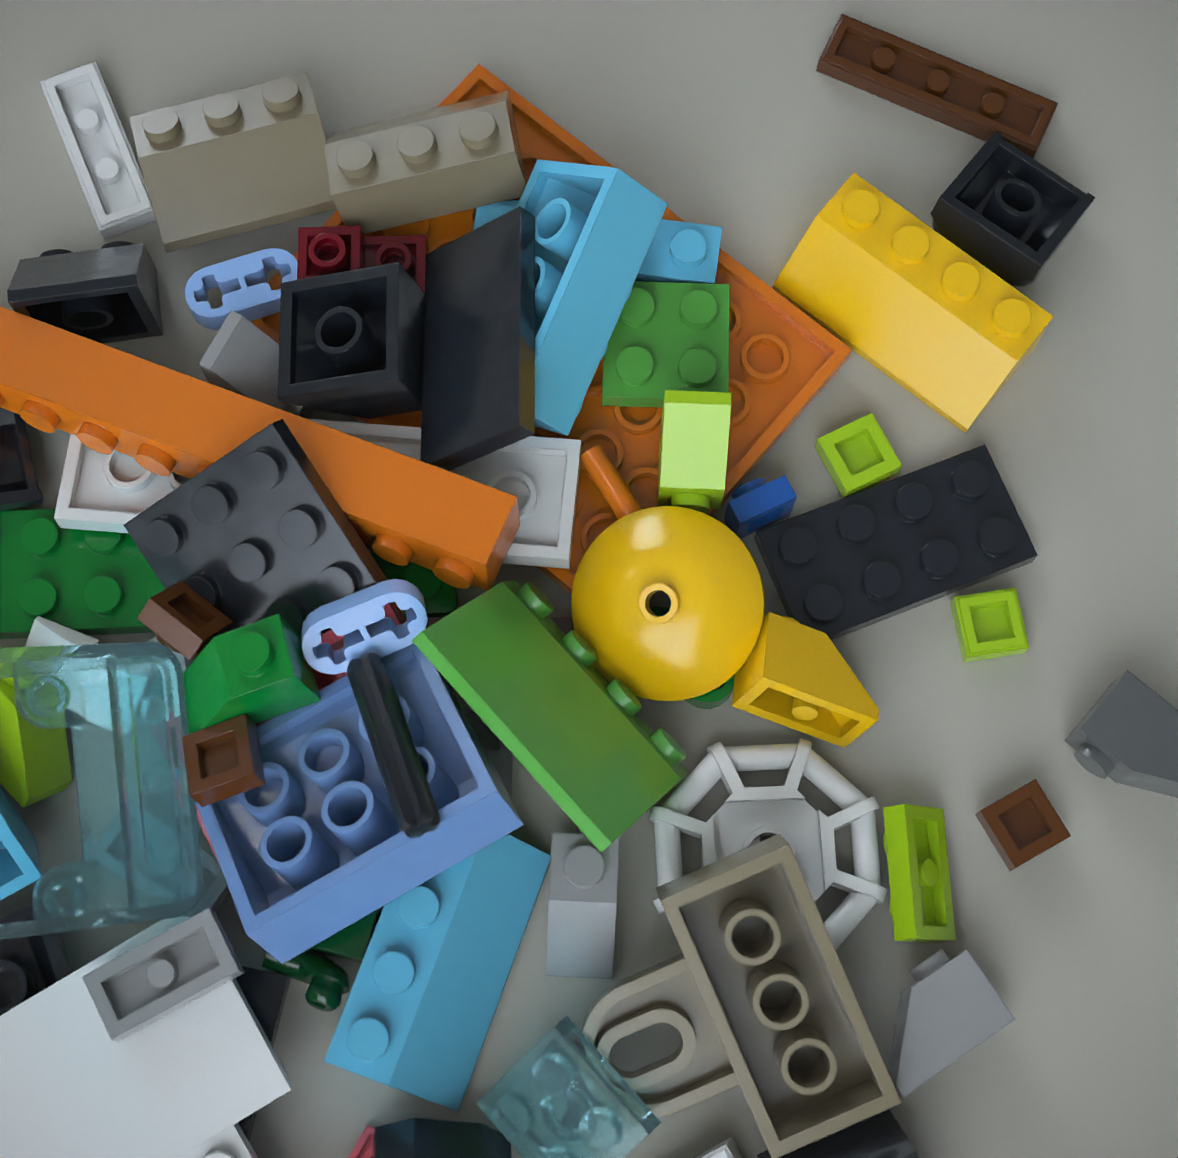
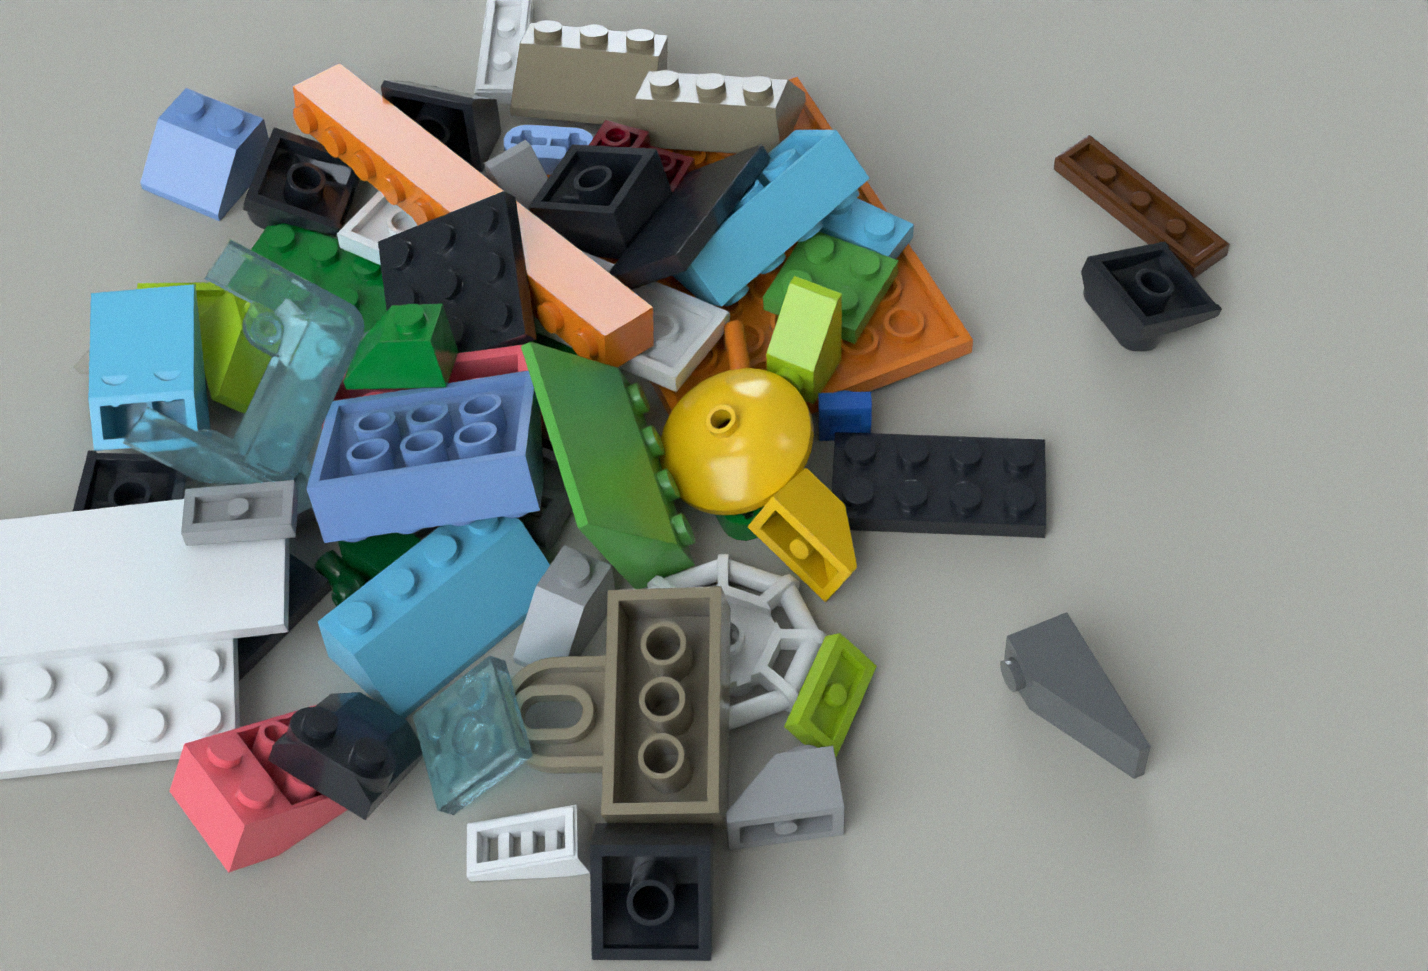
camera: 30 degrees right, 20 degrees down
reddish brown plate [137,580,233,661] -> none
reddish brown plate [182,714,266,807] -> none
light blue beam [301,579,428,674] -> none
black axle [346,652,440,838] -> none
yellow slope [772,172,1054,433] -> none
lime plate [814,413,902,498] -> none
lime tile [950,587,1030,663] -> none
reddish brown plate [975,779,1071,871] -> none

